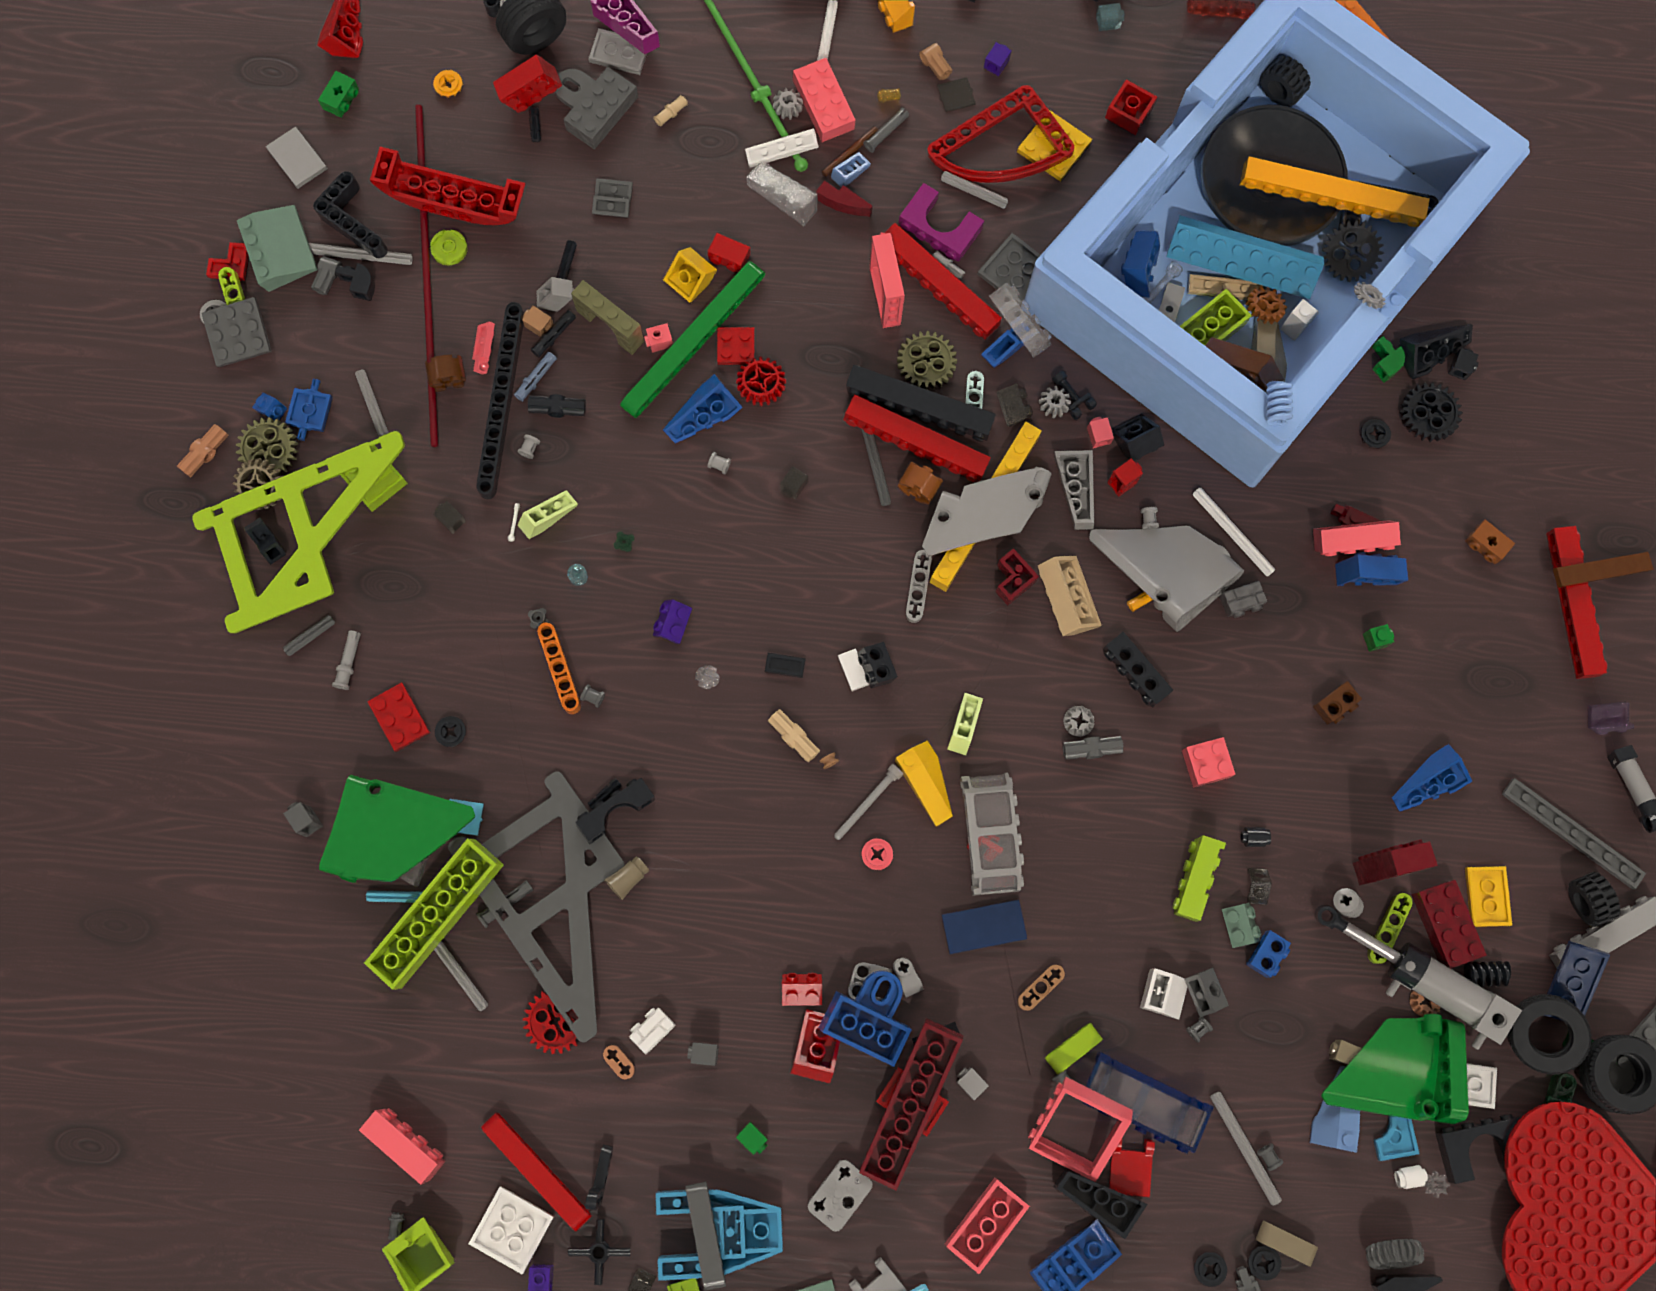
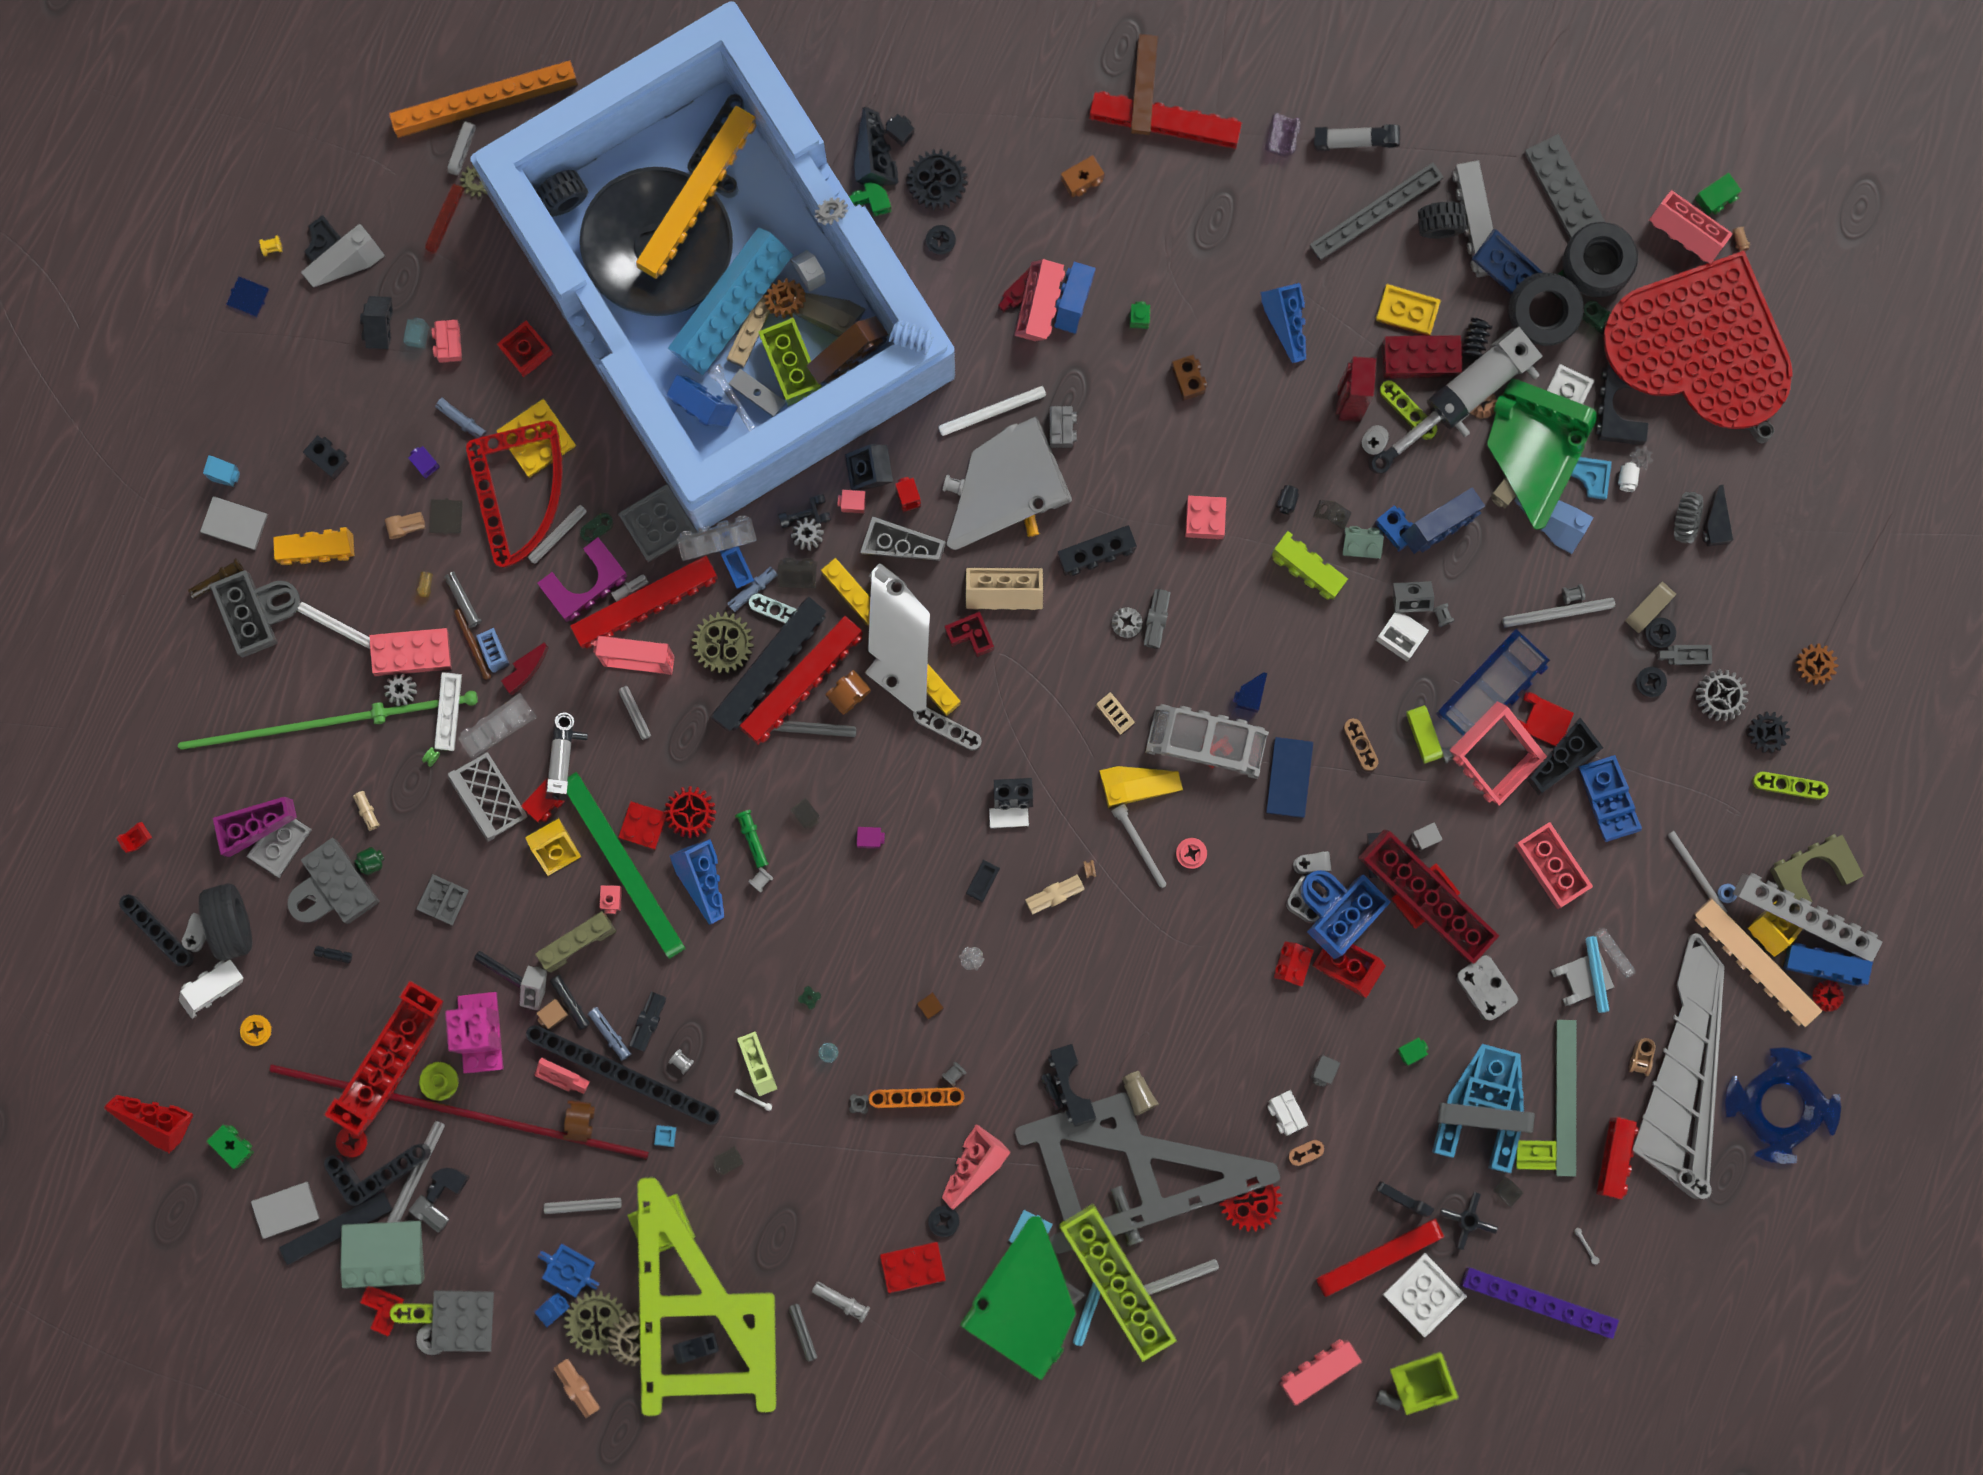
camera: 70 degrees left, 5 degrees up
dark grey brick [283,802,323,837] -> none
red brick [493,54,562,113] -> none
dark purple bracket [653,599,692,644] -> none
yellowish green slope [947,693,983,755] -> none
black gear [1321,221,1384,282] -> none
none -> white wedge [179,959,243,1019]
none -> black tile [279,1192,393,1265]
none -> red gear [336,1128,367,1157]
none -> dark green head [354,847,384,875]
none -> bright green bush [422,747,440,767]
none -> coral brick [432,320,462,363]
none -> sand blue pin [435,398,487,438]
none -> dark pink brick [446,992,504,1073]
none -> light grey fence [448,752,528,842]
none -> piece [545,713,588,801]
none -> clear green beam [580,513,613,543]
none -> light grey axle [619,686,651,740]
none -> dark azure tile [654,1125,676,1147]
none -> sand blue pin [727,566,778,612]
none -> green pin [735,809,769,869]
none -> magenta brick [857,827,885,849]
none -> reddish brown tile [917,993,944,1019]
none -> coral wedge [942,1125,1011,1209]
none -> tan slope [1096,692,1135,735]
none -> clear blue slope [1233,672,1267,713]
none -> dark blue brick [1401,487,1485,554]

